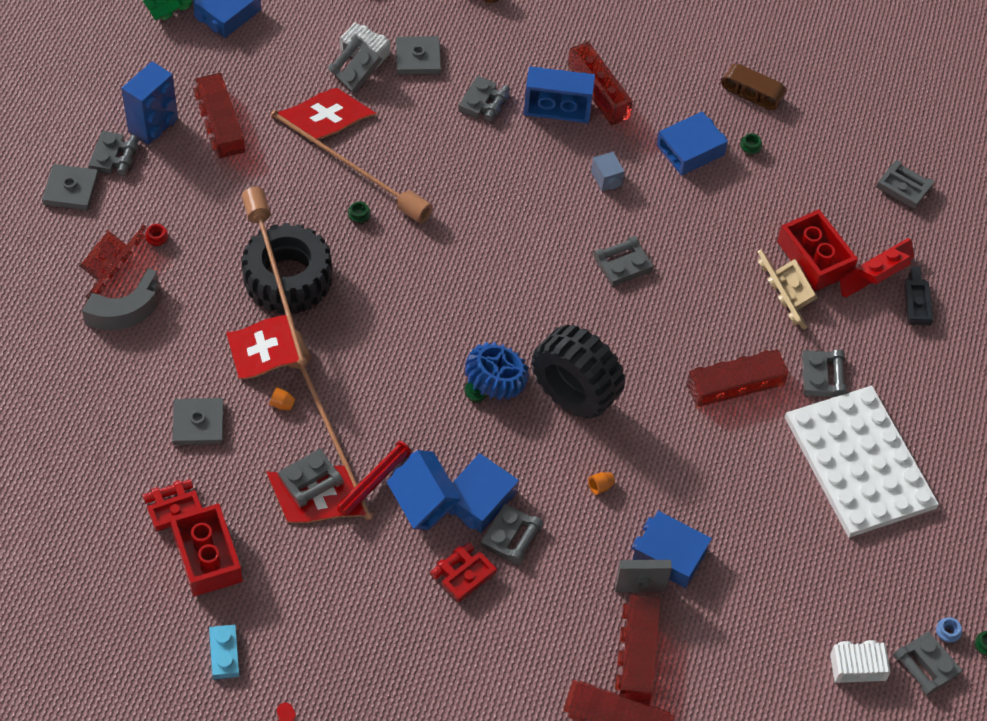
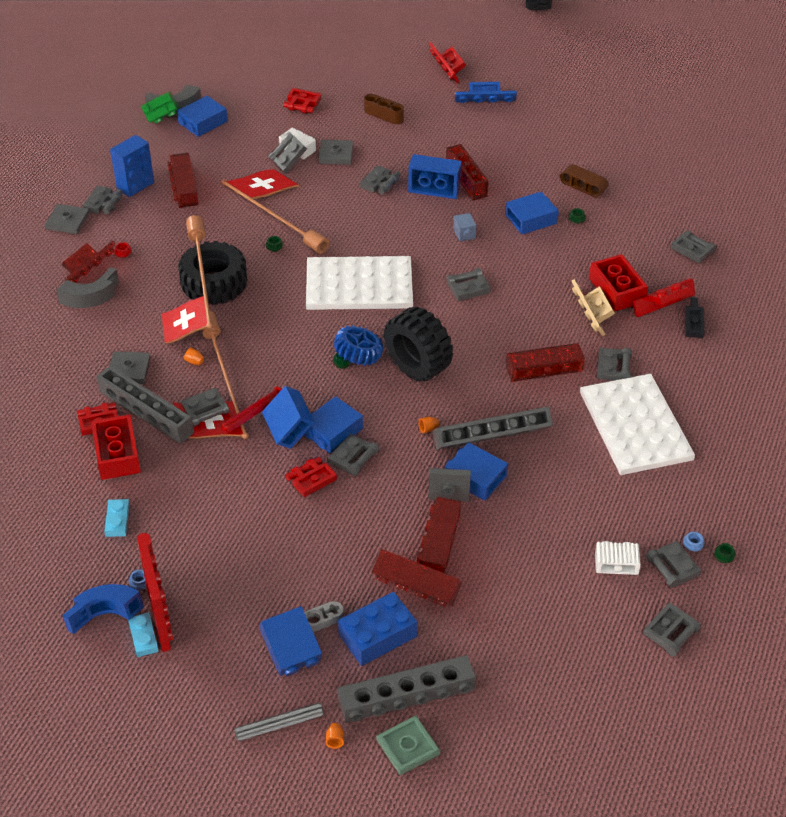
camera: 10 degrees right, 10 degrees down
none -> dark grey brick [96,366,194,444]
none -> white plate [306,256,413,310]
none -> dark grey brick [432,406,553,450]

